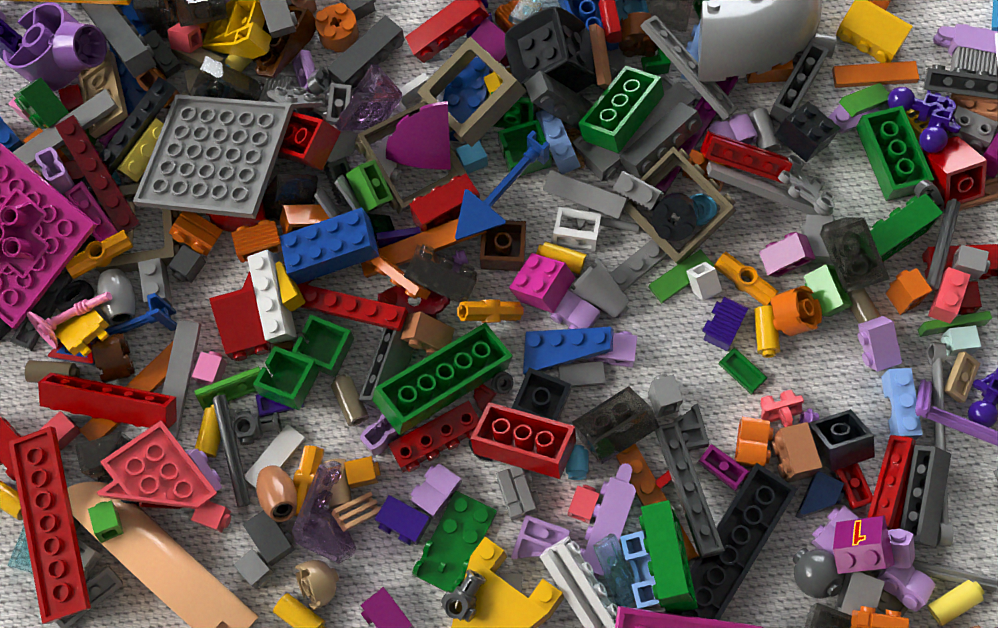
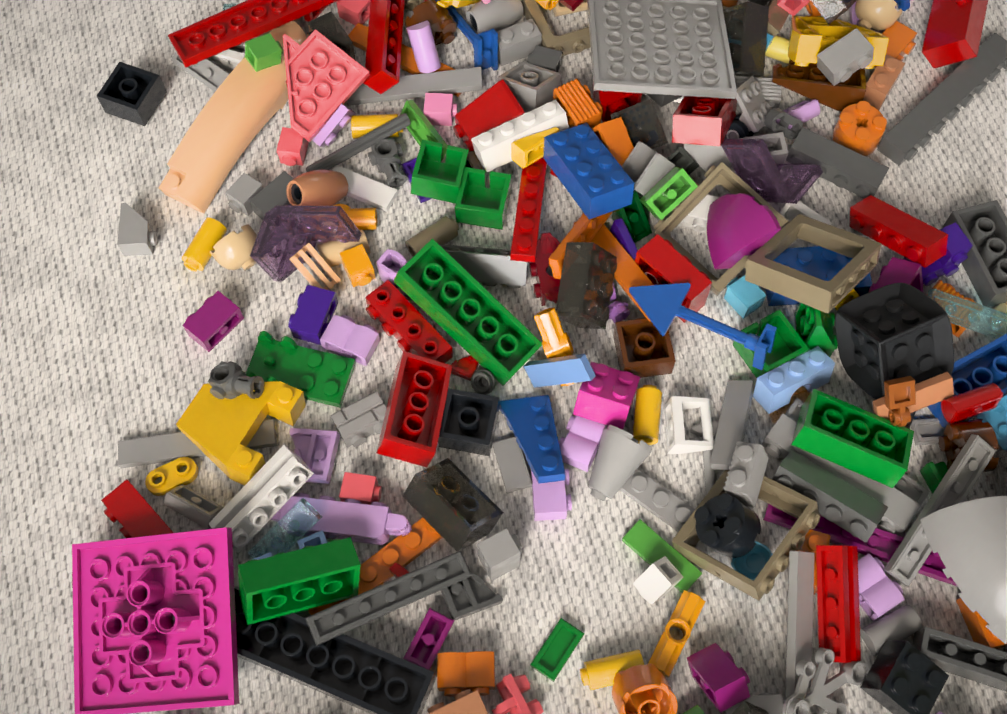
camera: 75 degrees right, 5 degrees down
orange brick [169,211,223,256] -> none
nougat brick [401,312,455,355] -> none
dark grey brick [524,70,593,131] -> none
medium azure brick [566,445,589,480] -> none
dark purple brick [702,297,749,351] -> none
none -> lavender brick [406,21,441,73]
none -> light grey slope [497,61,561,113]
none -> tile [523,354,596,388]
none -> dark orange plate [884,376,916,427]

